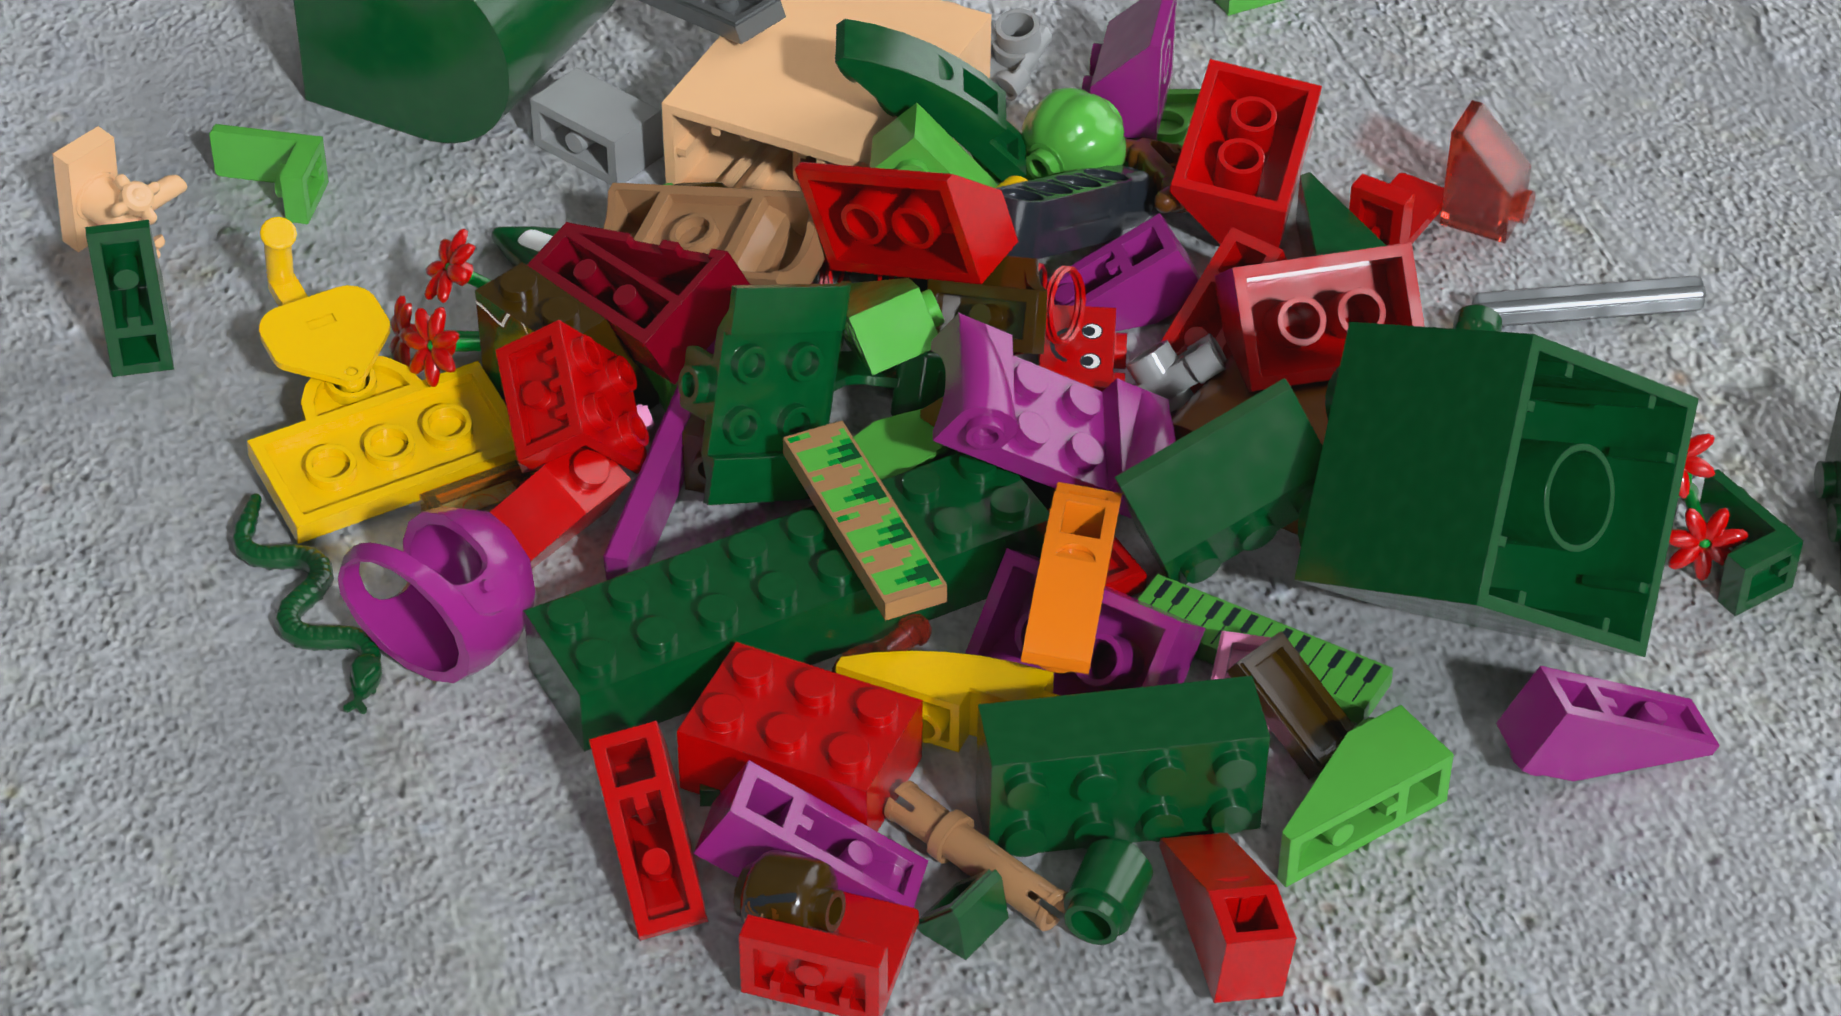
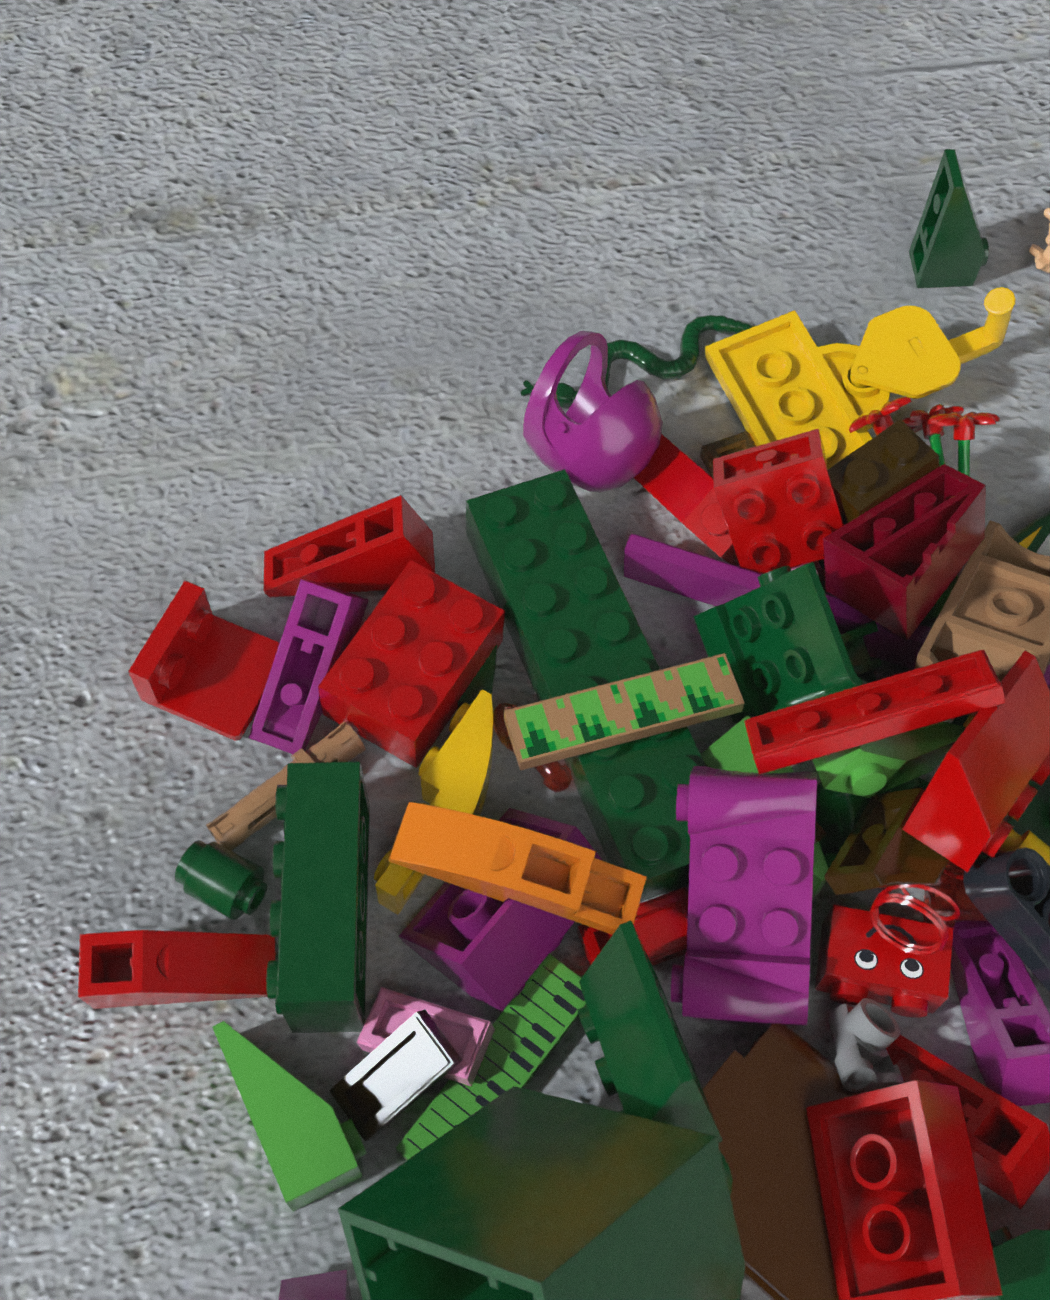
camera: 95 degrees right, 20 degrees up
dark brown head [733,850,846,933] -> none
dark green slope [917,869,1009,960] -> none
none -> red tile [744,649,1006,775]

